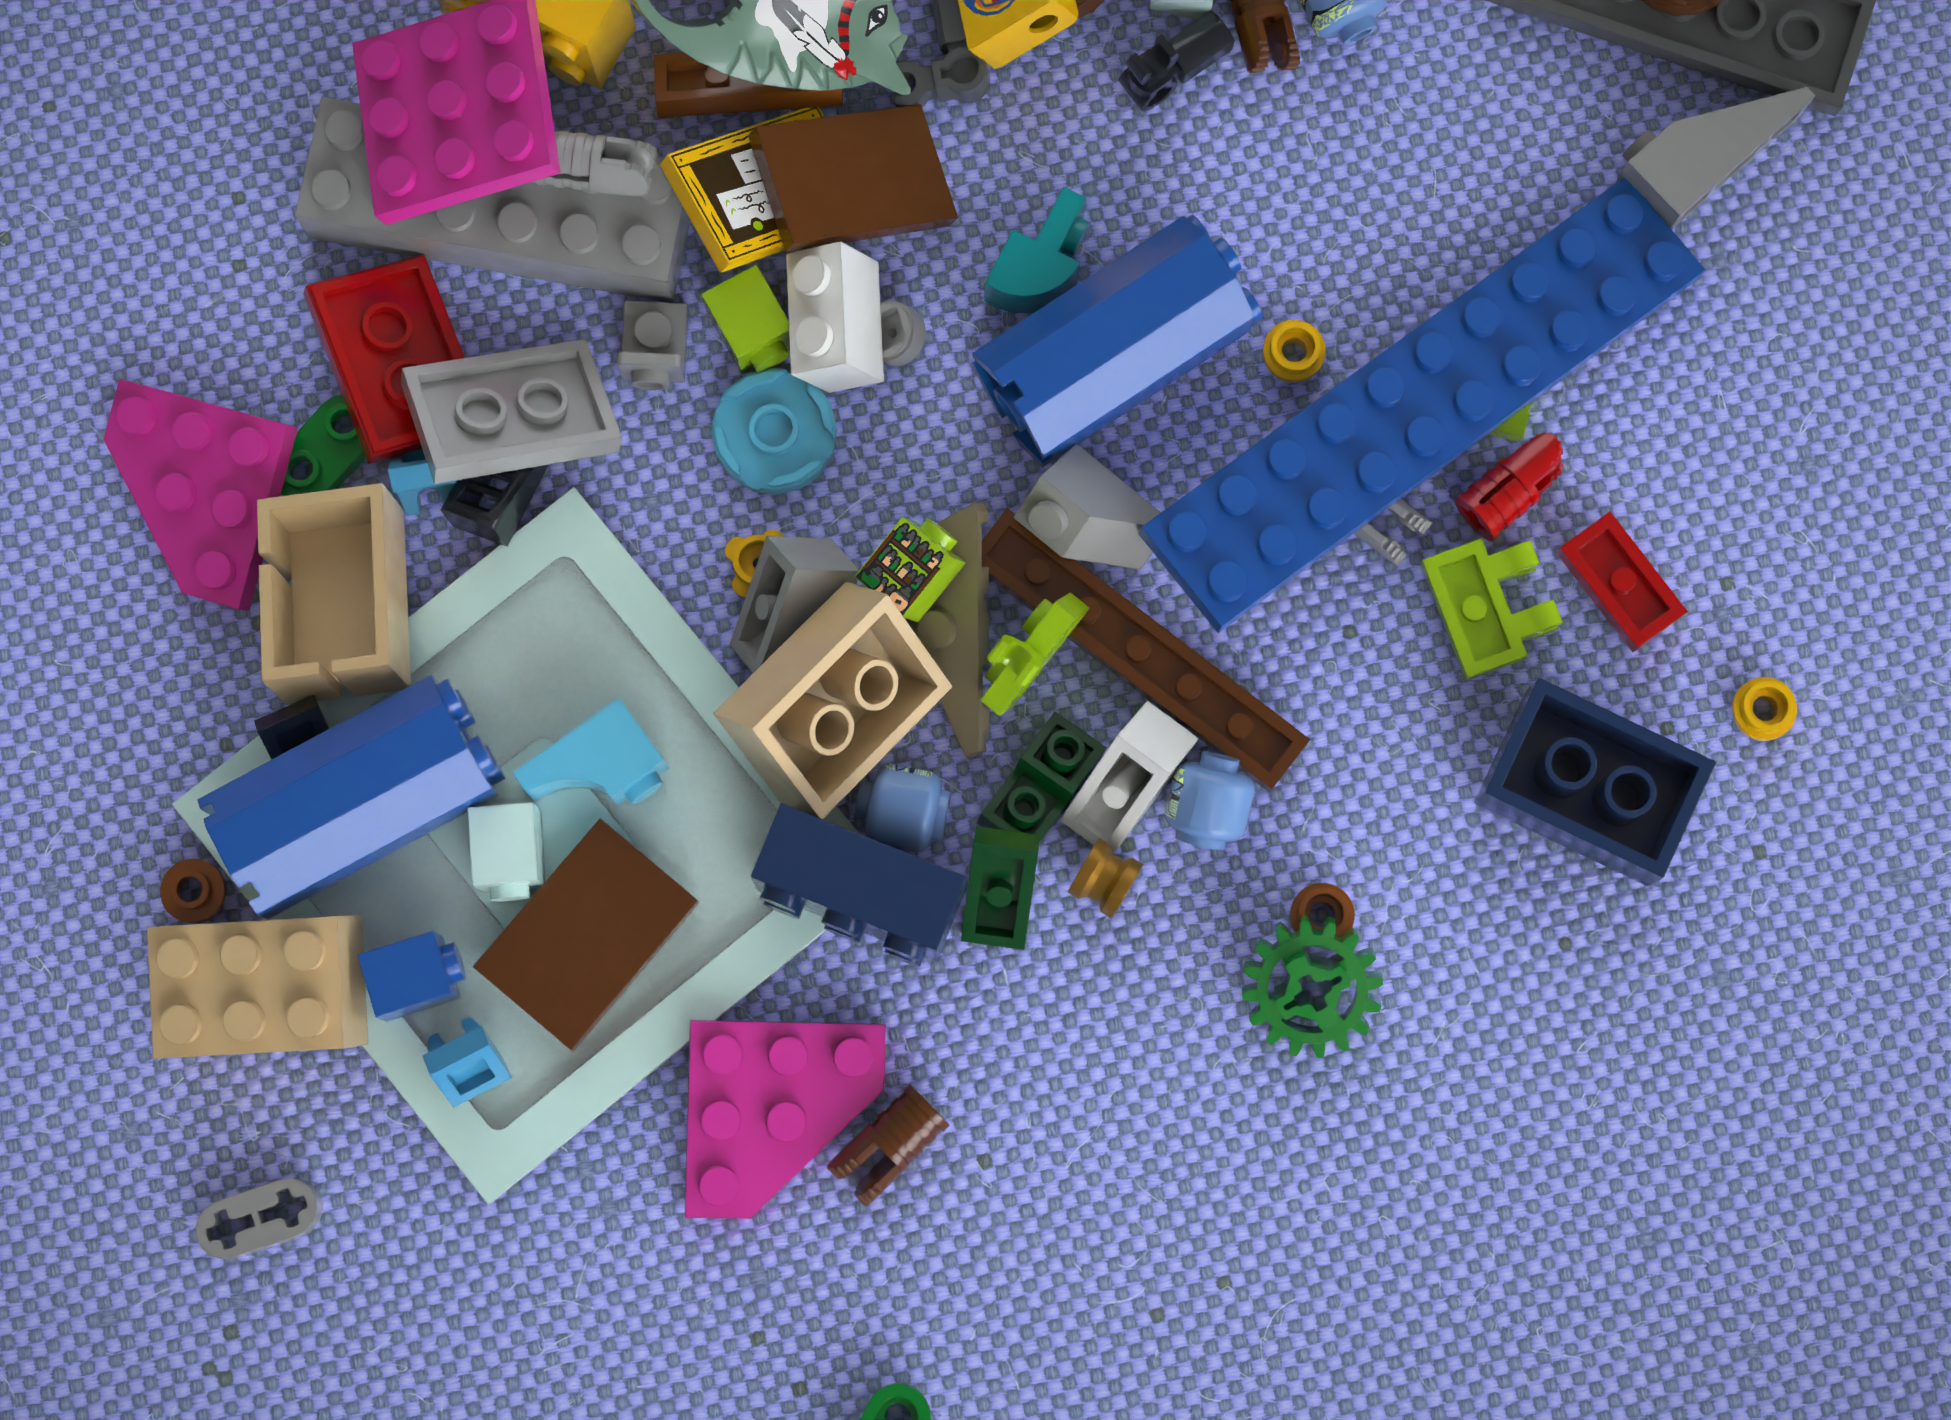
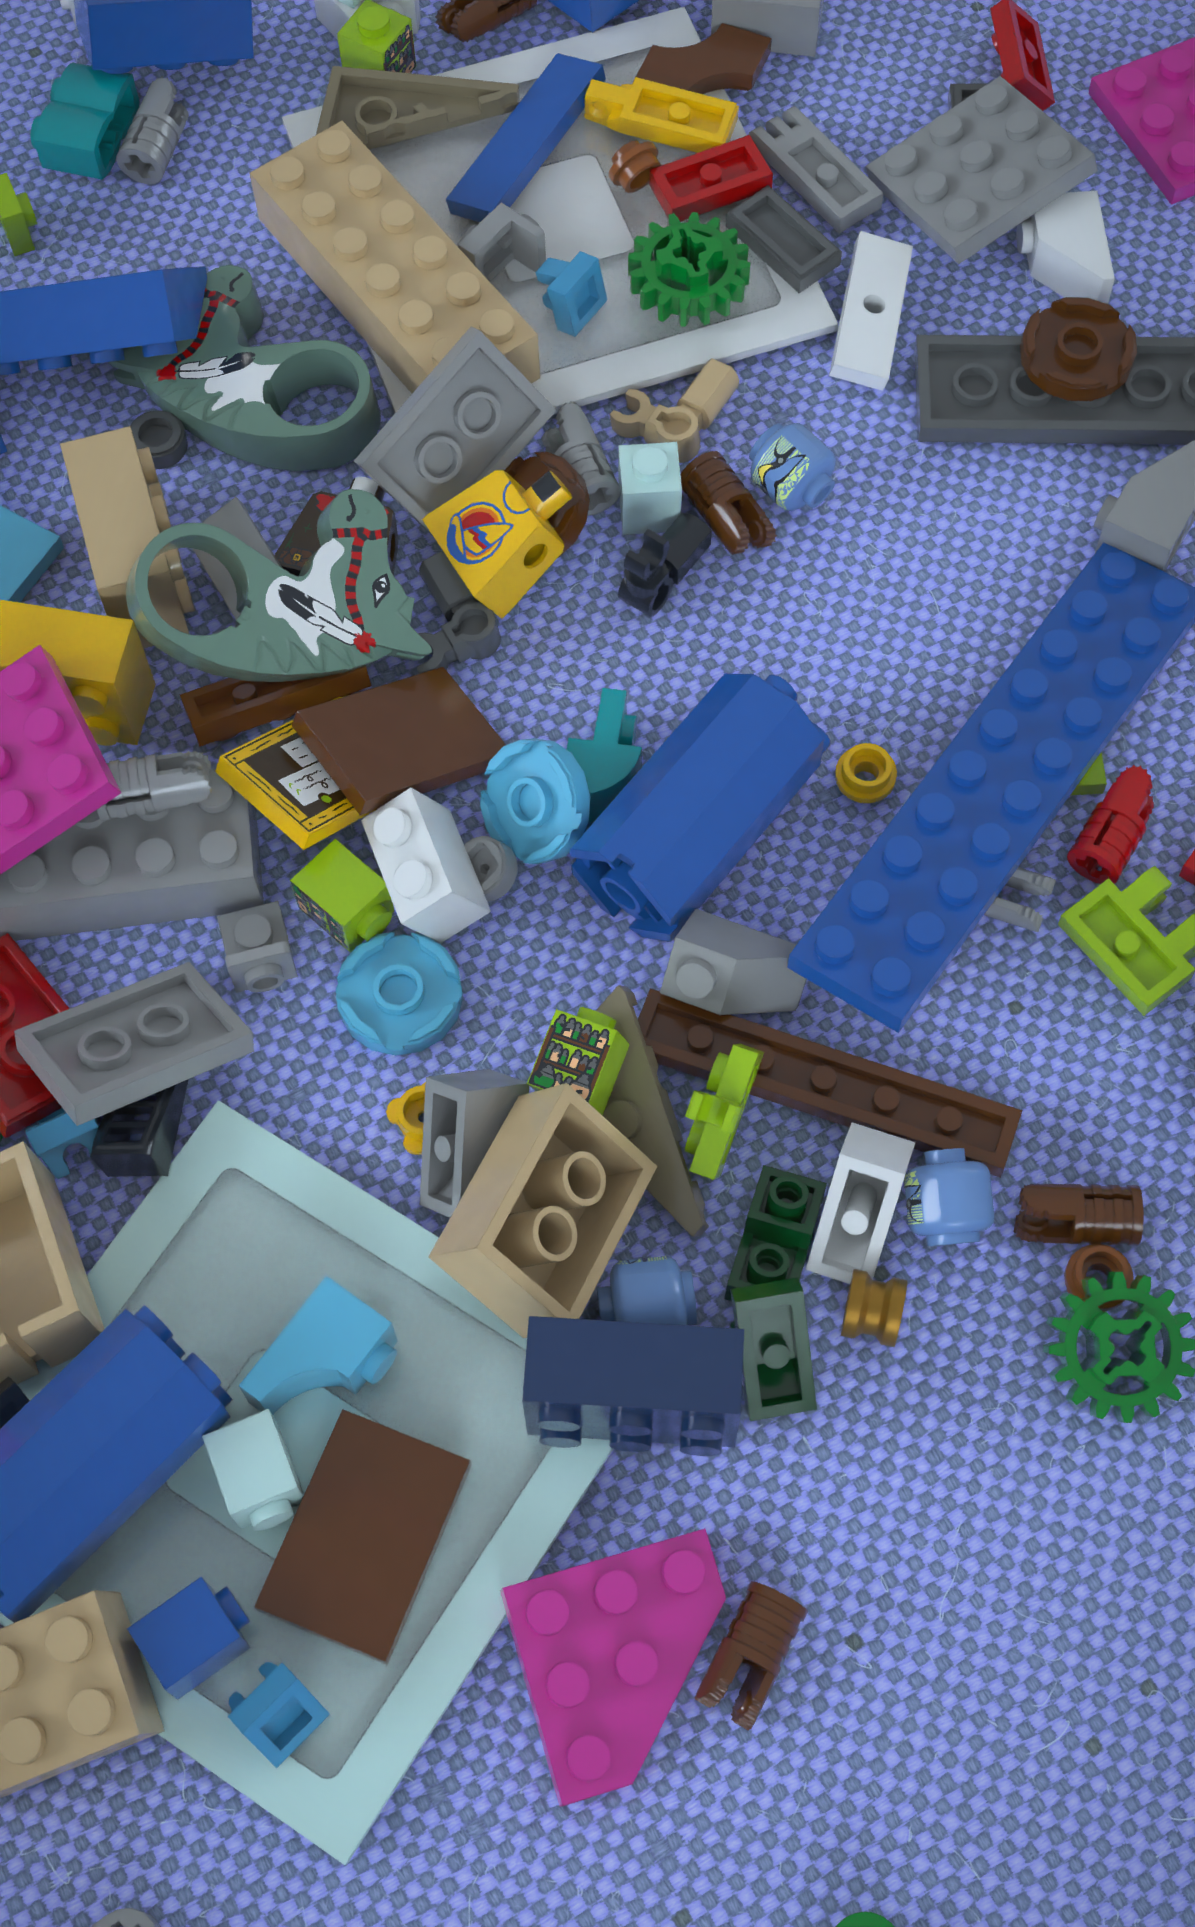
camera: 15 degrees left, 15 degrees down
none -> medium azure tile [480,738,590,864]
none -> reddish brown hinge [1013,1183,1144,1246]

